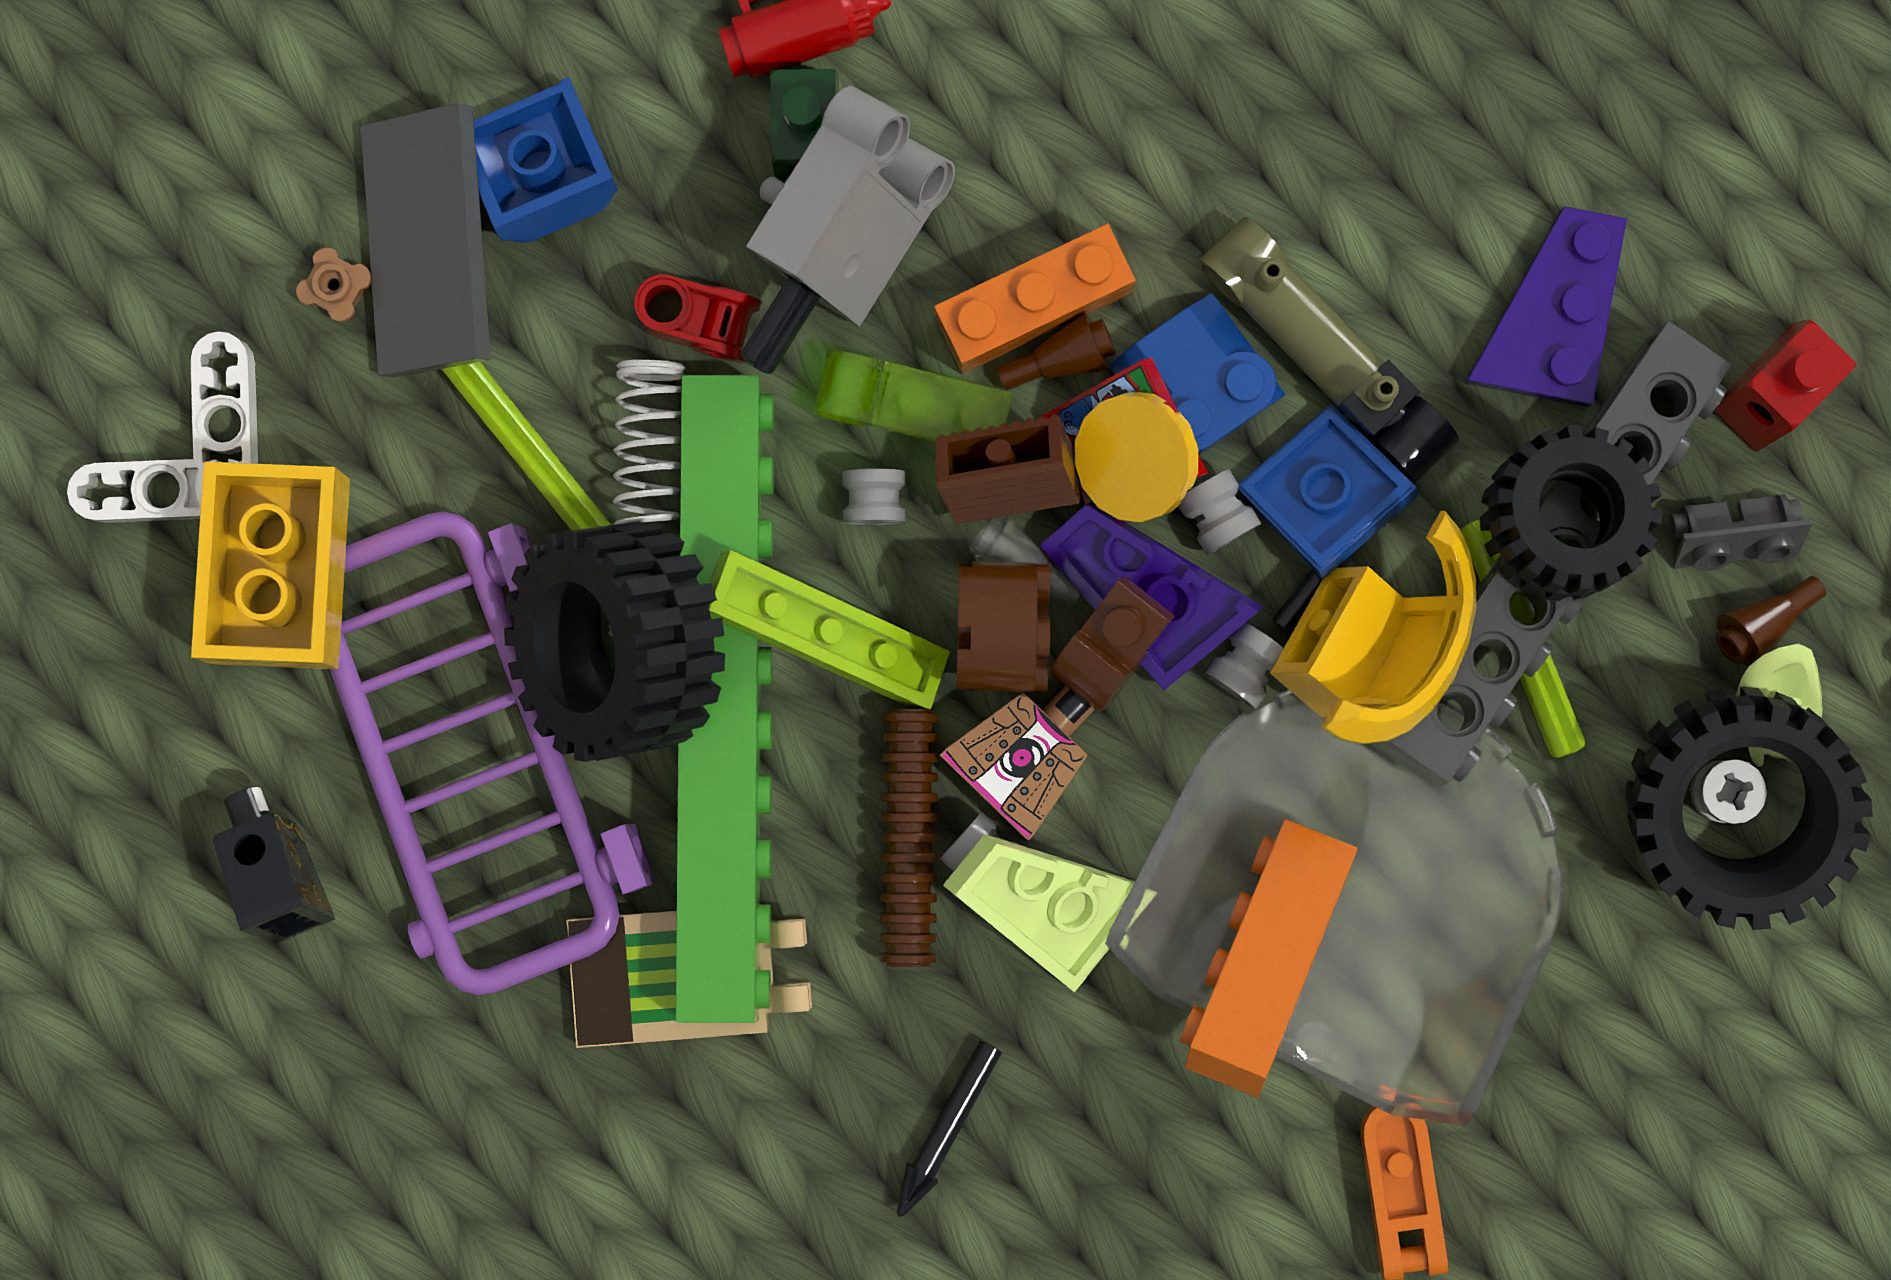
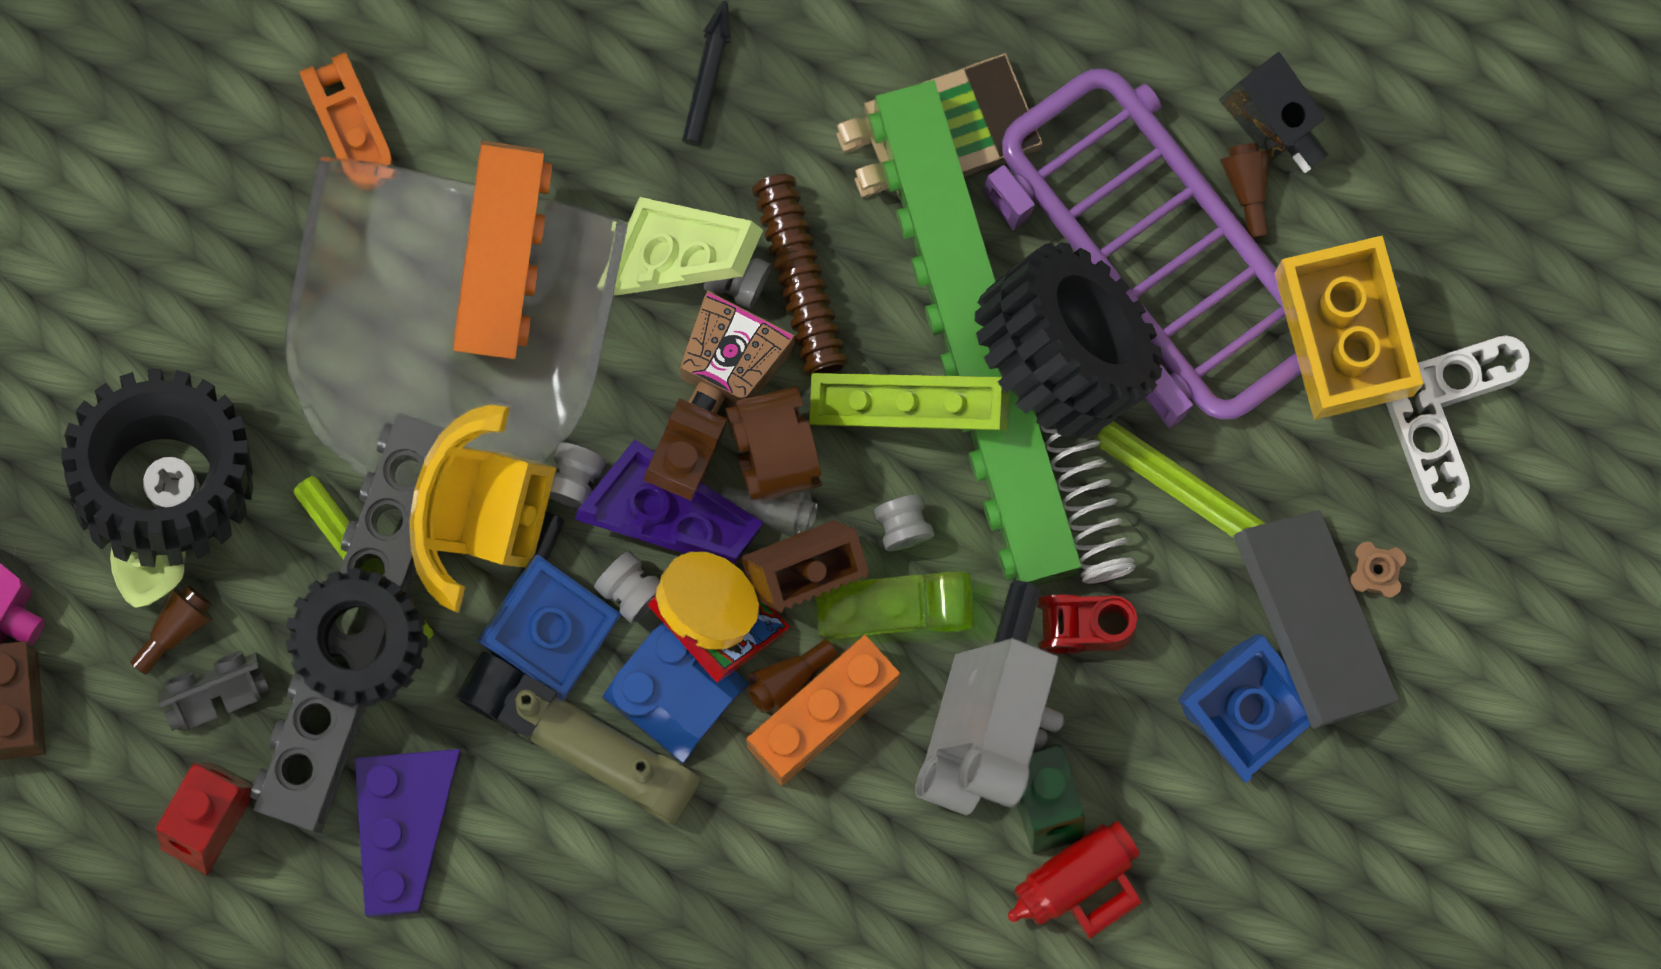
camera: 160 degrees right, 10 degrees down
none -> reddish brown cone [1220,143,1270,238]

